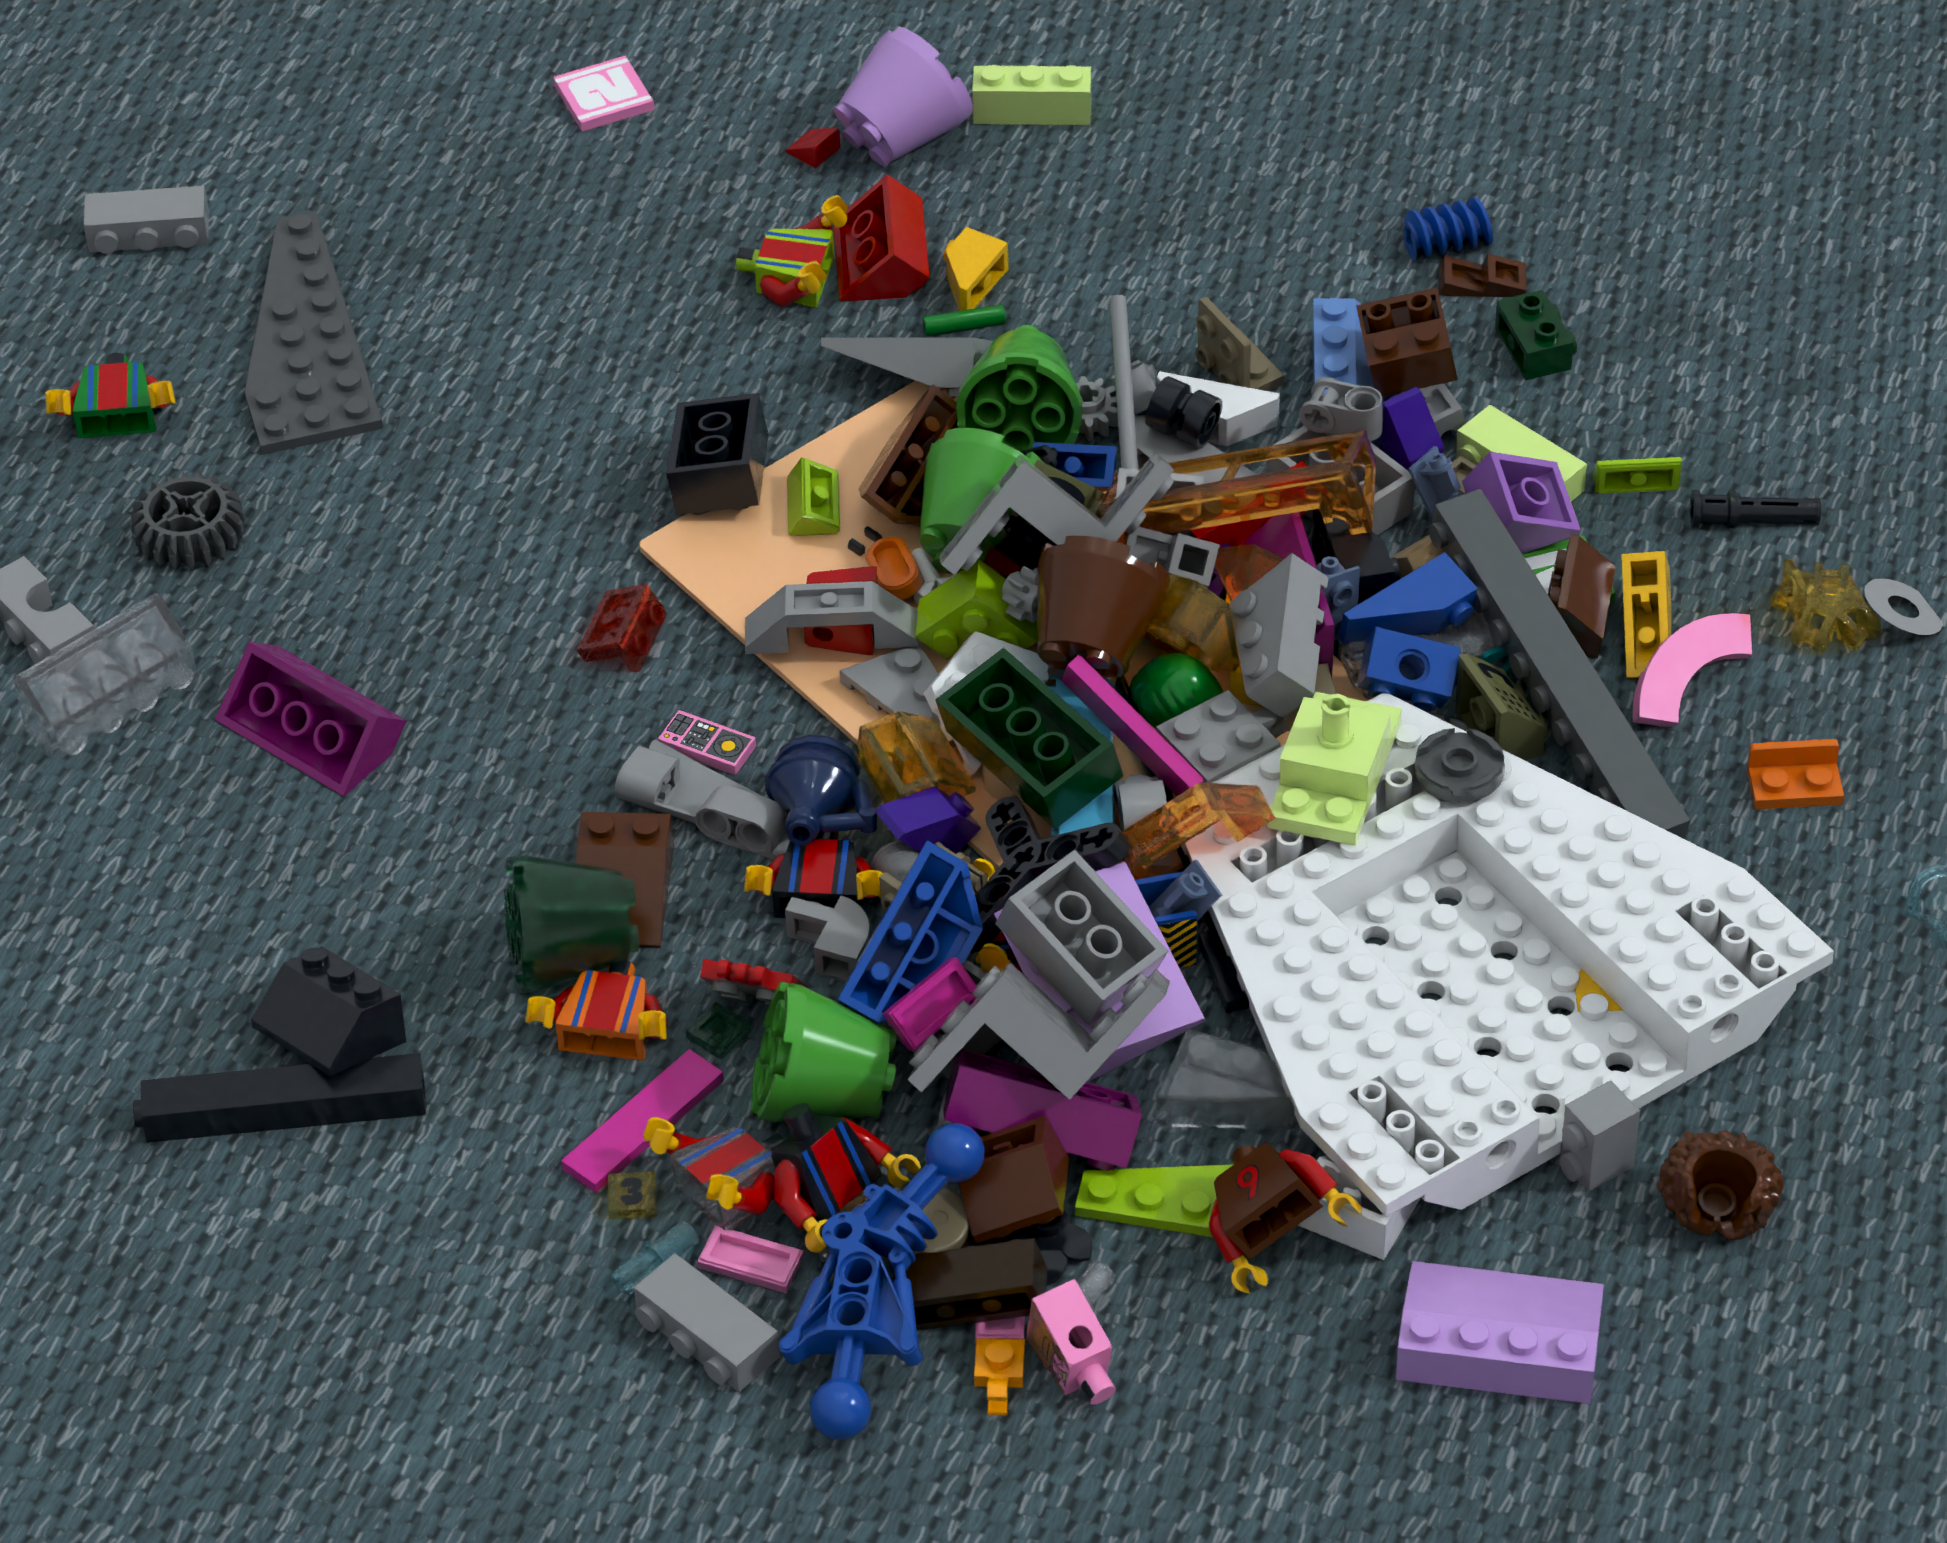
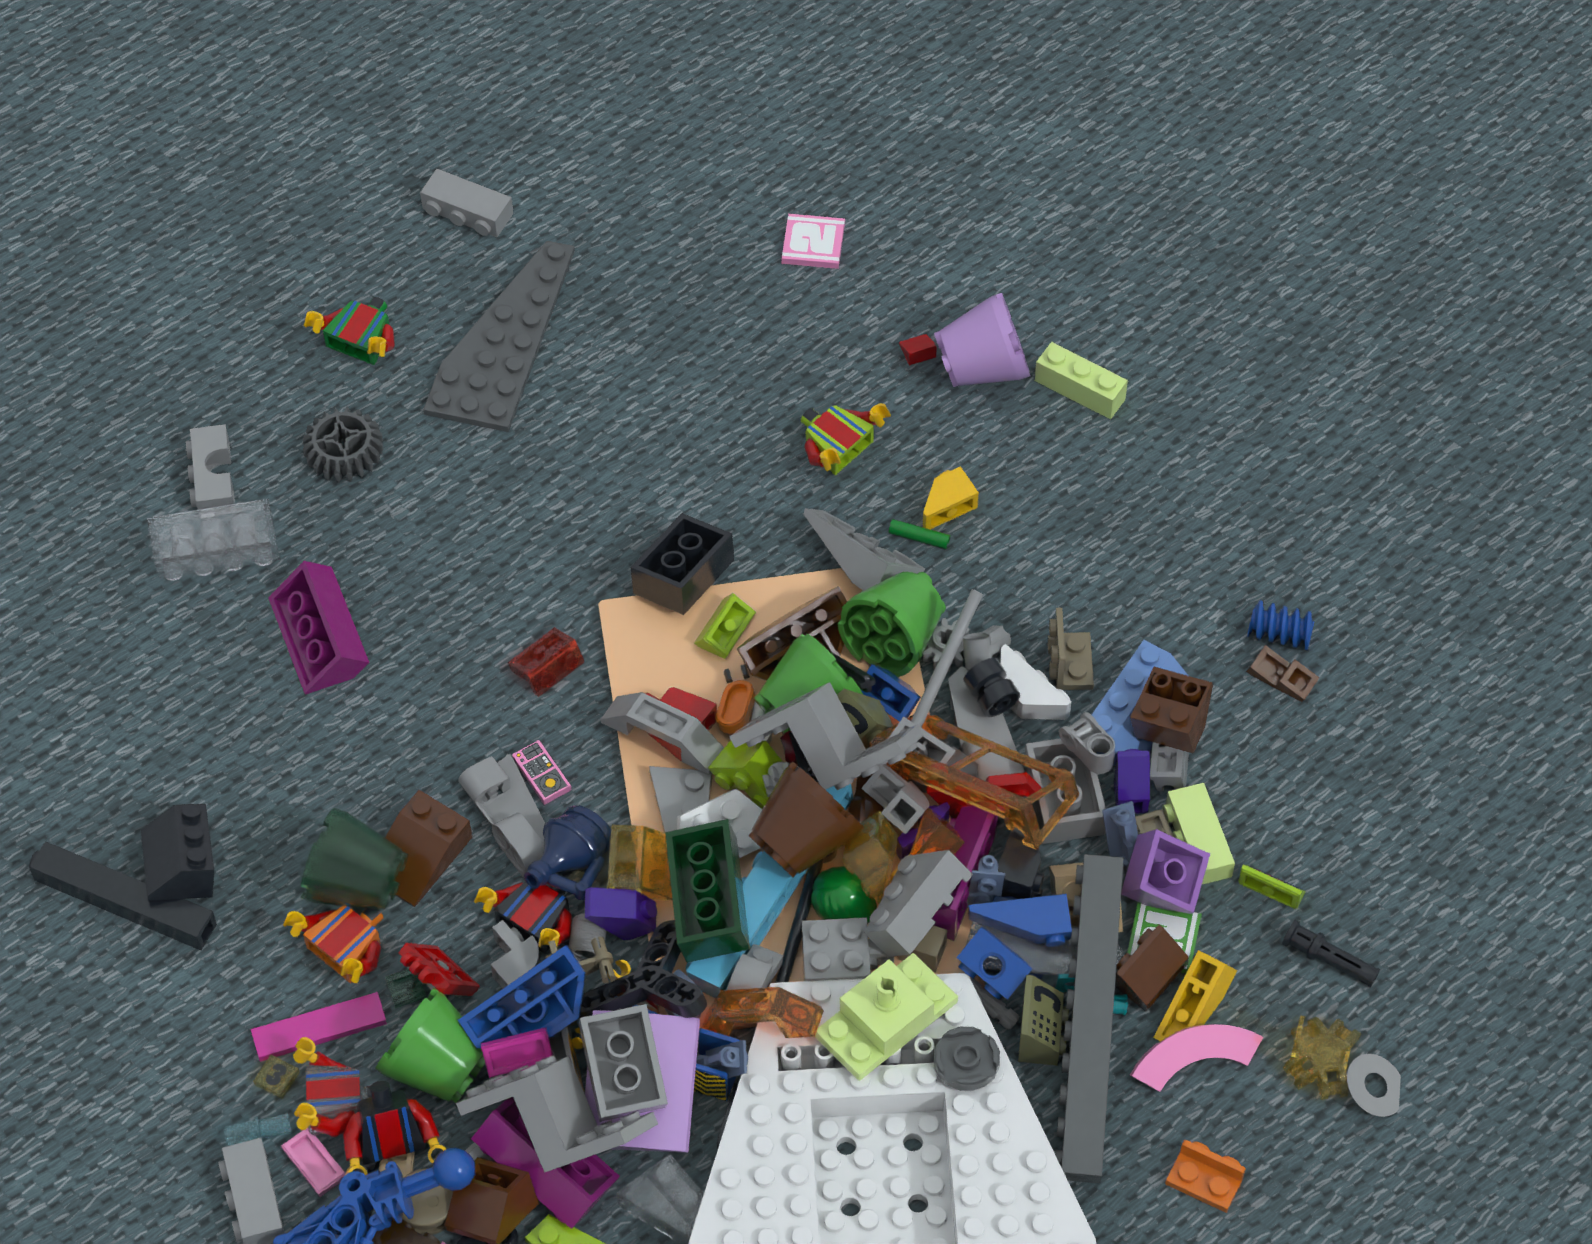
camera: 30 degrees right, 10 degrees up
red slope [834,174,930,302] -> none
dark pink tile [1061,655,1204,799] -> none
dark green brick [1495,290,1577,381] -> none

